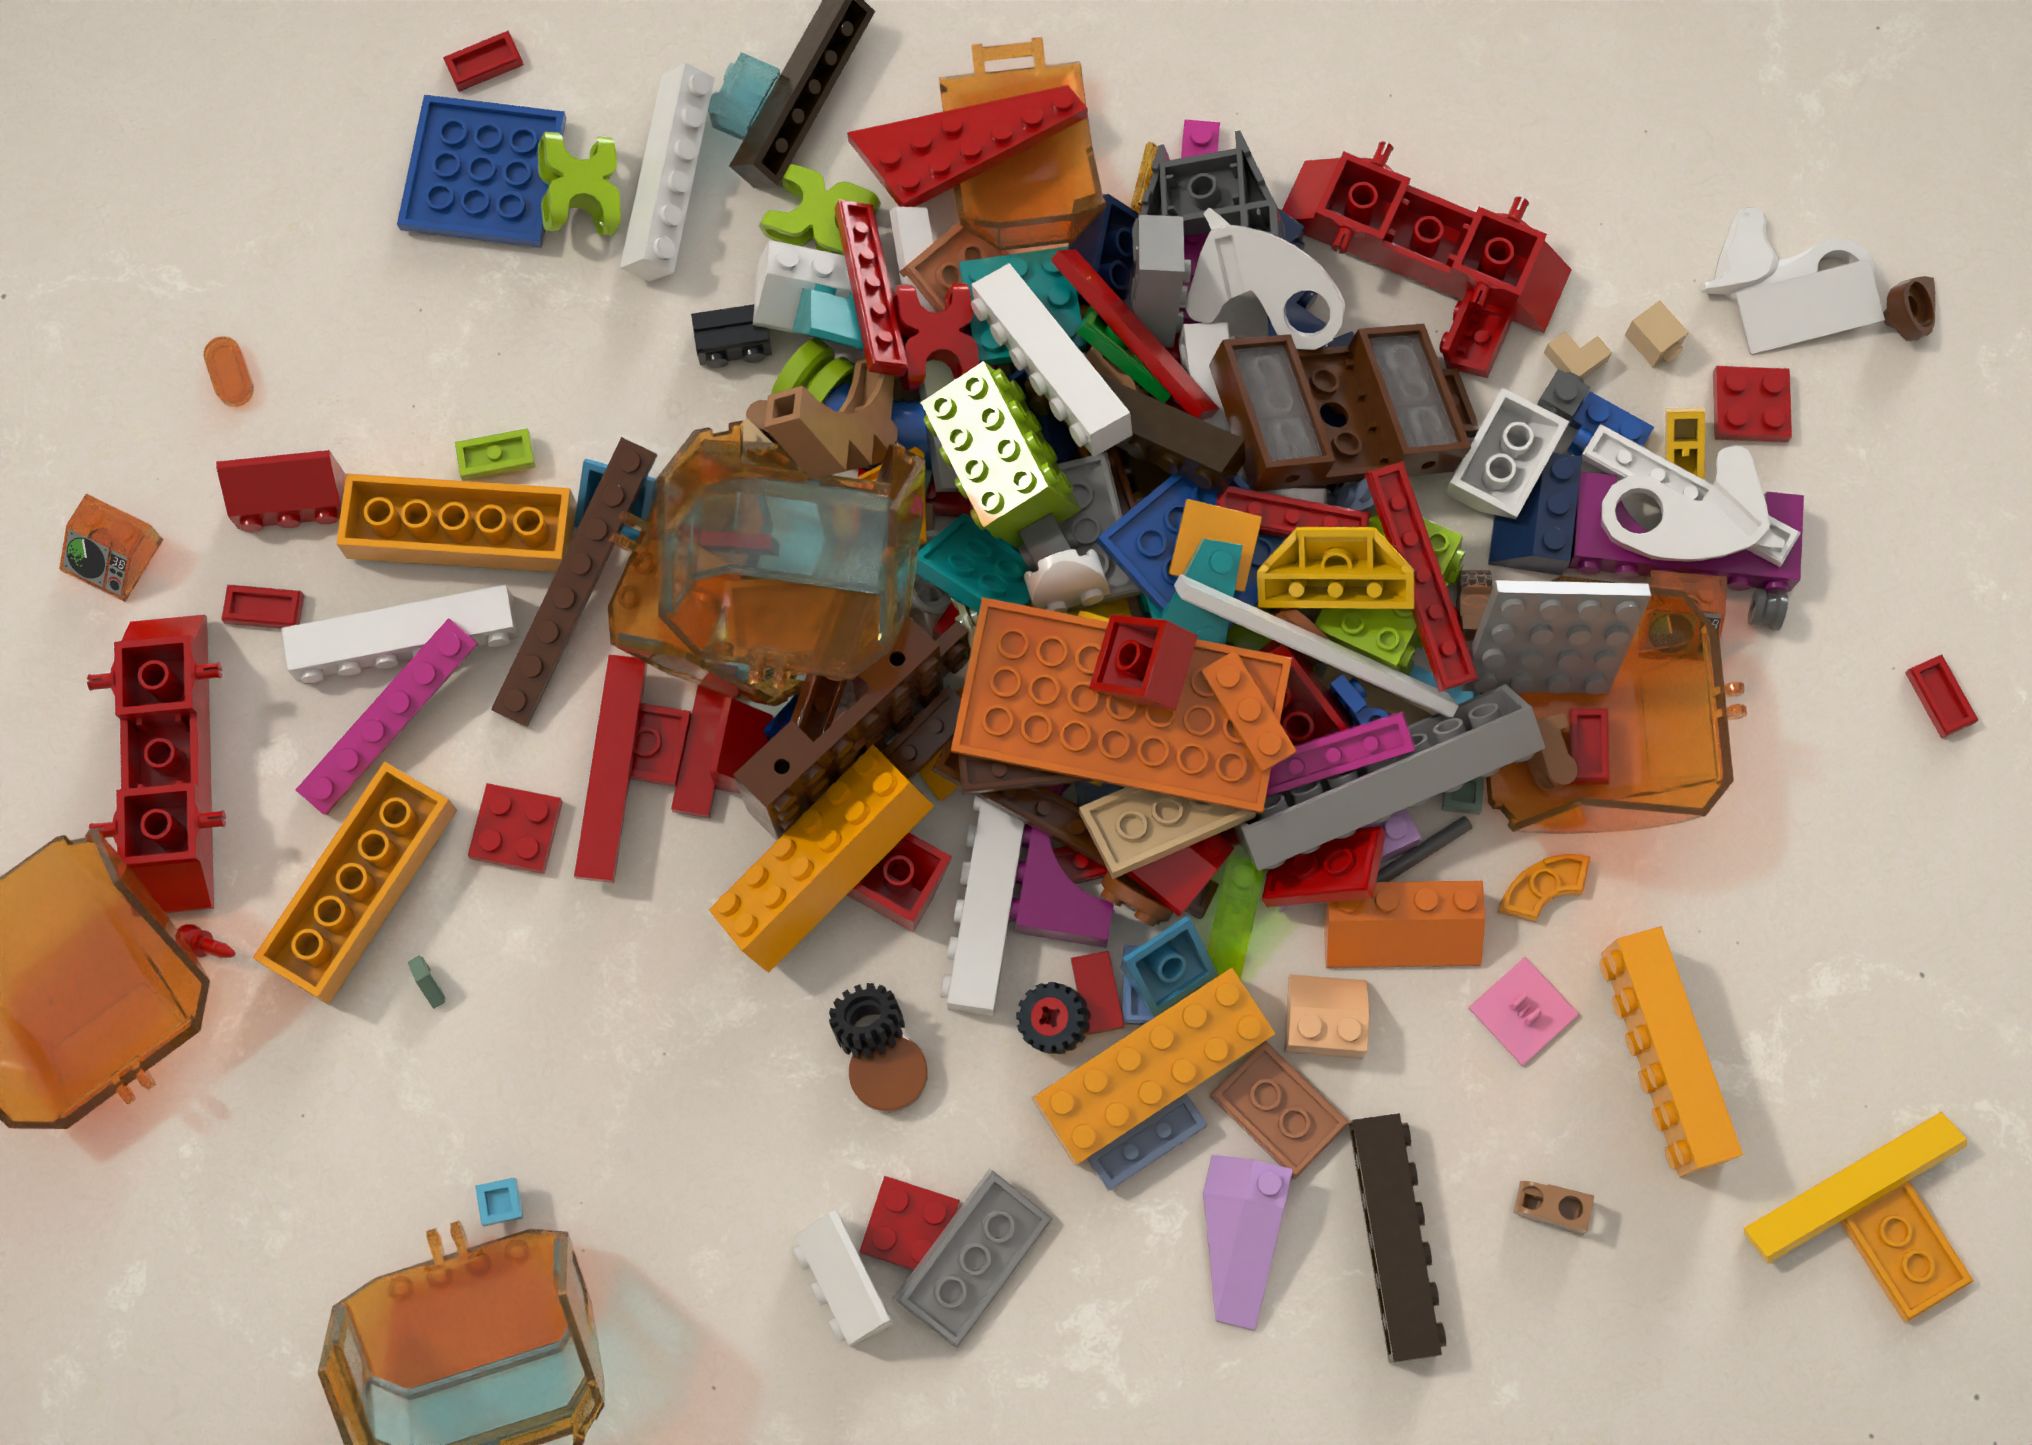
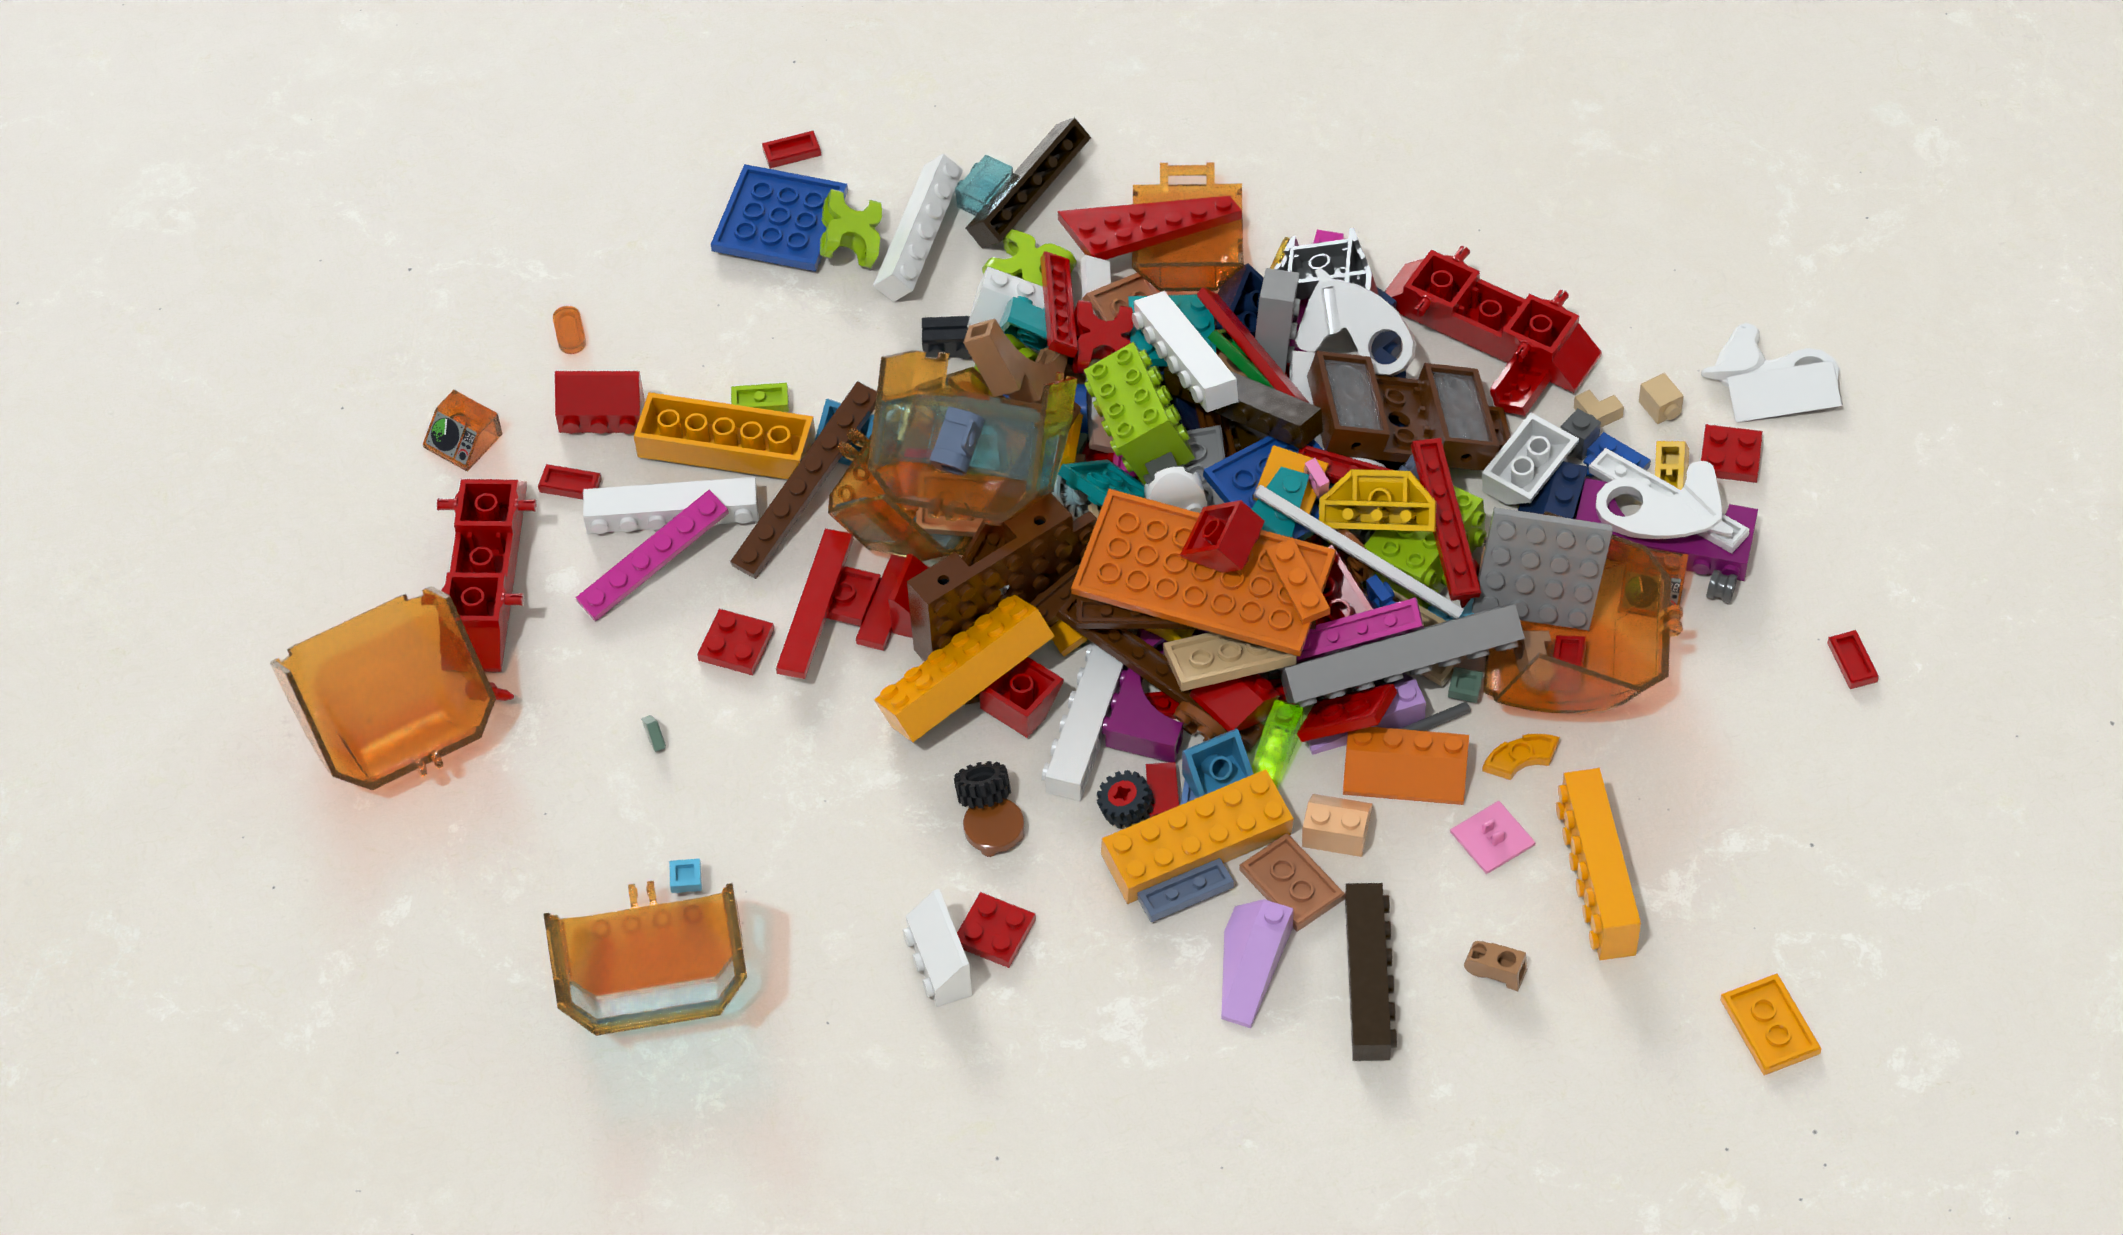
camera: 10 degrees right, 20 degrees down
light orange brick [253,761,457,1005] -> none
light grey tile [893,1169,1053,1348] -> none
yellow tile [1743,1111,1967,1264] -> none
reddish brown piece [1883,276,1935,341] -> none
none -> sand blue piece [929,406,985,476]
none -> bright pink tile [1304,458,1329,498]

